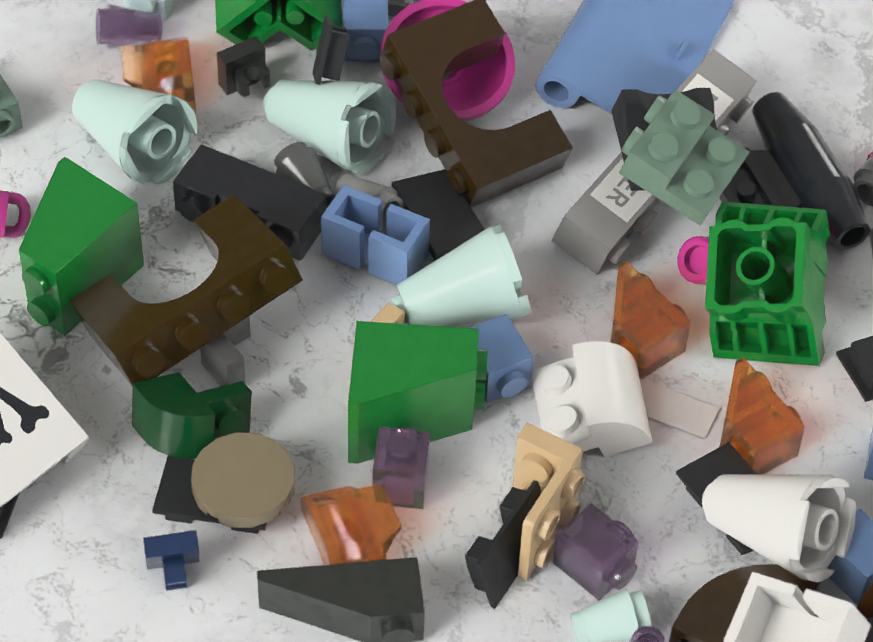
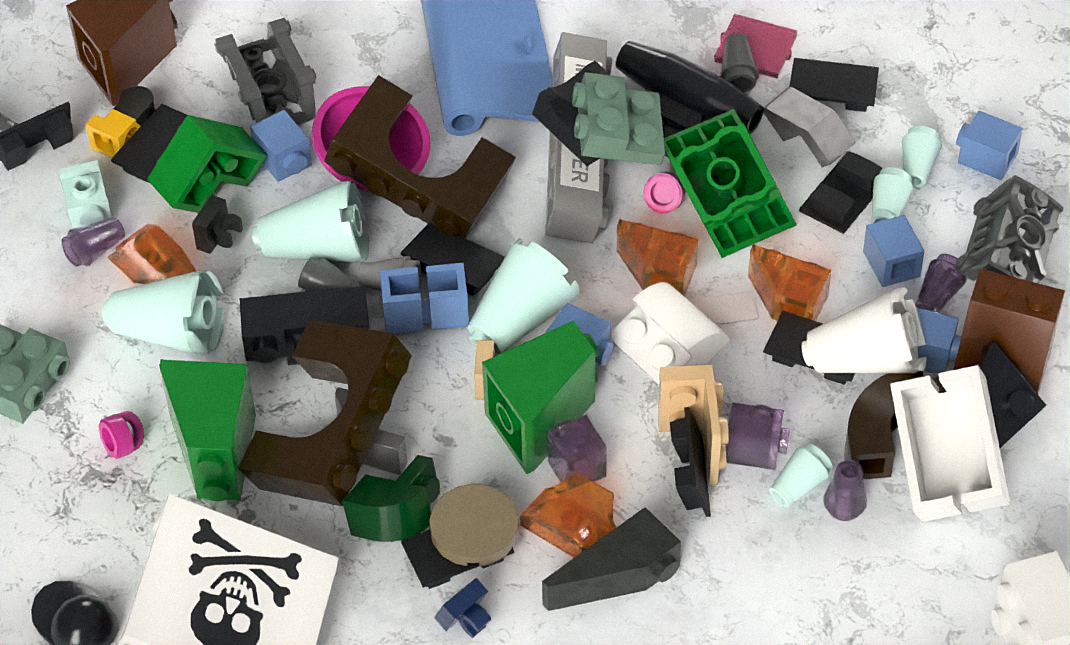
camera: 30 degrees left, 0 degrees up
black piece [312,15,350,85] -> none

